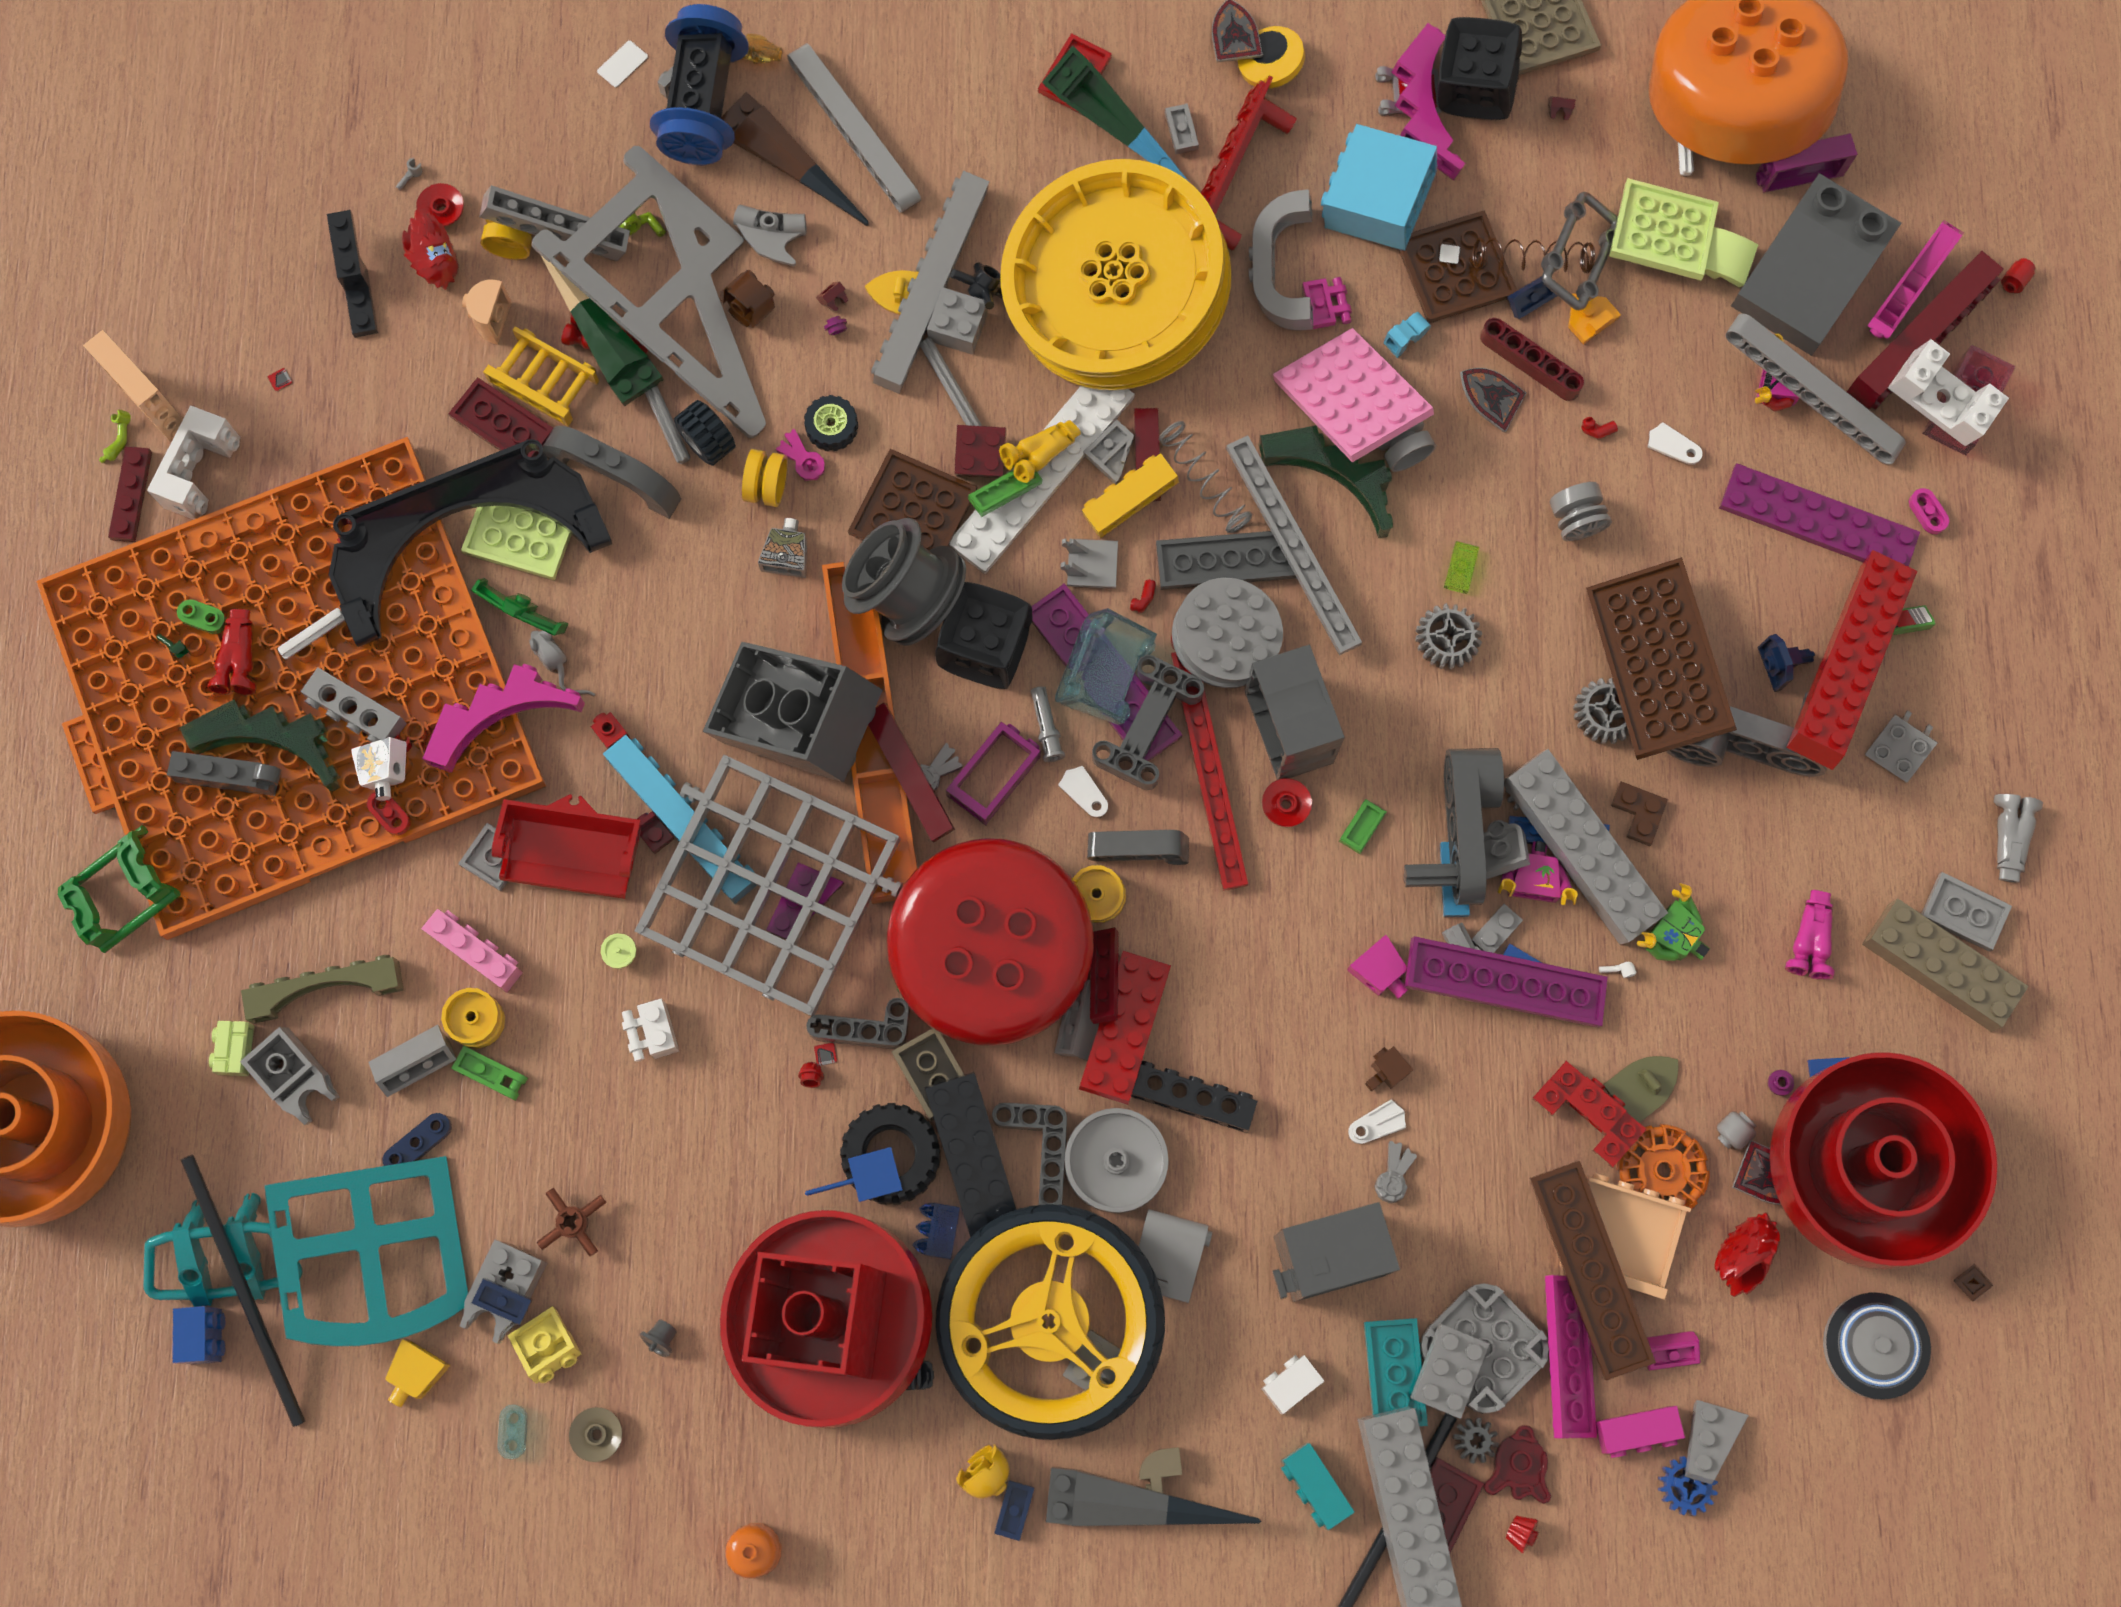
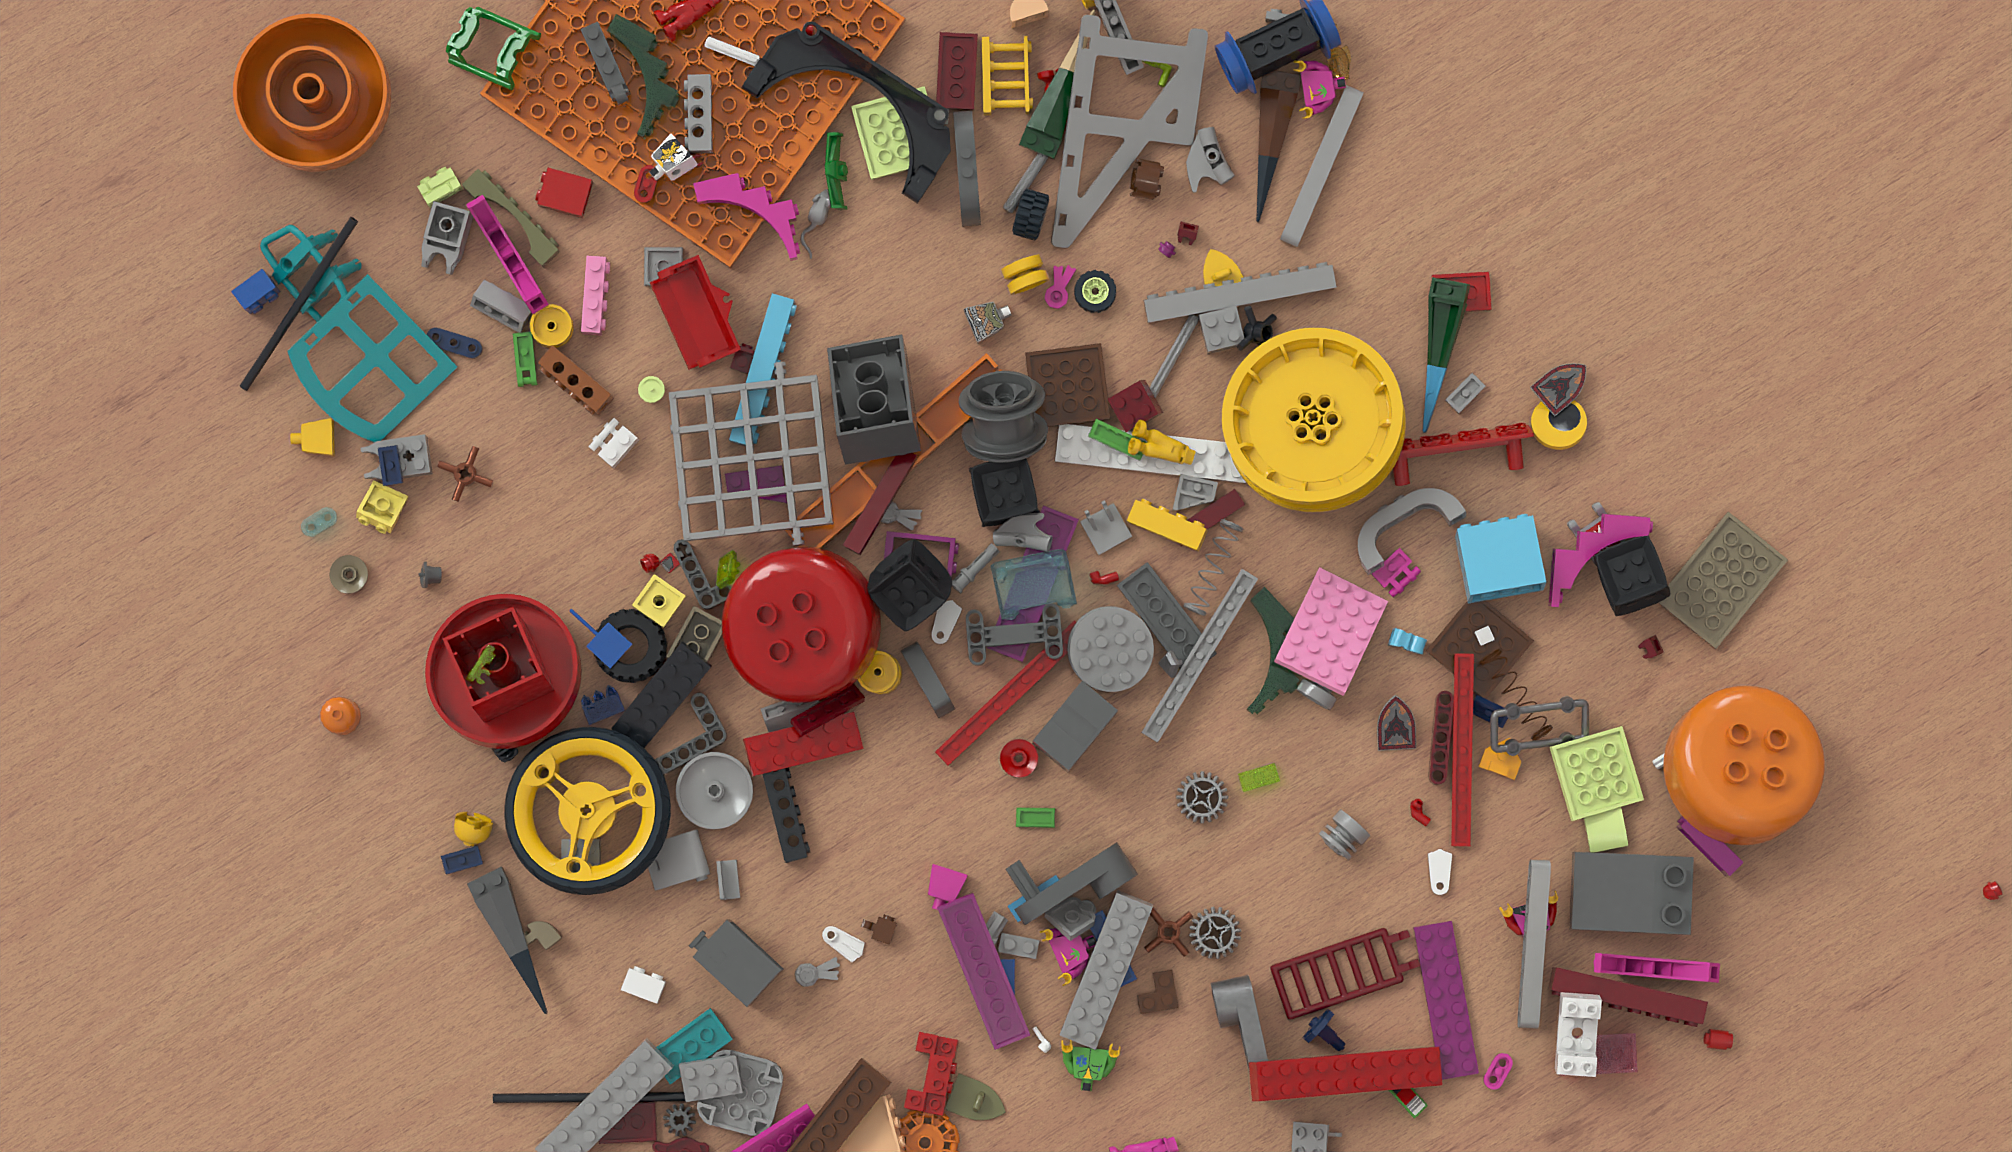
camera: 60 degrees right, 10 degrees up
red brick [590,712,631,750] -> none
teal brick [1281,1443,1355,1530] -> none
reddish brown plate [1586,557,1737,760] -> none
none -> dark pink arch [466,195,549,314]
none -> clear neon green plate [466,644,495,685]
none -> red brick [535,167,593,219]
none -> dark orange brick [538,345,614,415]
none -> light yellow plant [632,574,686,628]
none -> clear neon green plate [716,550,740,589]
none -> light grey panel [716,860,740,900]
none -> black piece [867,539,952,632]
none -> light grey pin [993,513,1052,552]
none -> copper bar [1144,907,1193,957]
none -> flat silver piece [1158,650,1182,678]
none -> dark red bar [1270,928,1420,1020]
none -> dark pink torso [1293,60,1346,119]
none -> red plate [1451,653,1474,847]

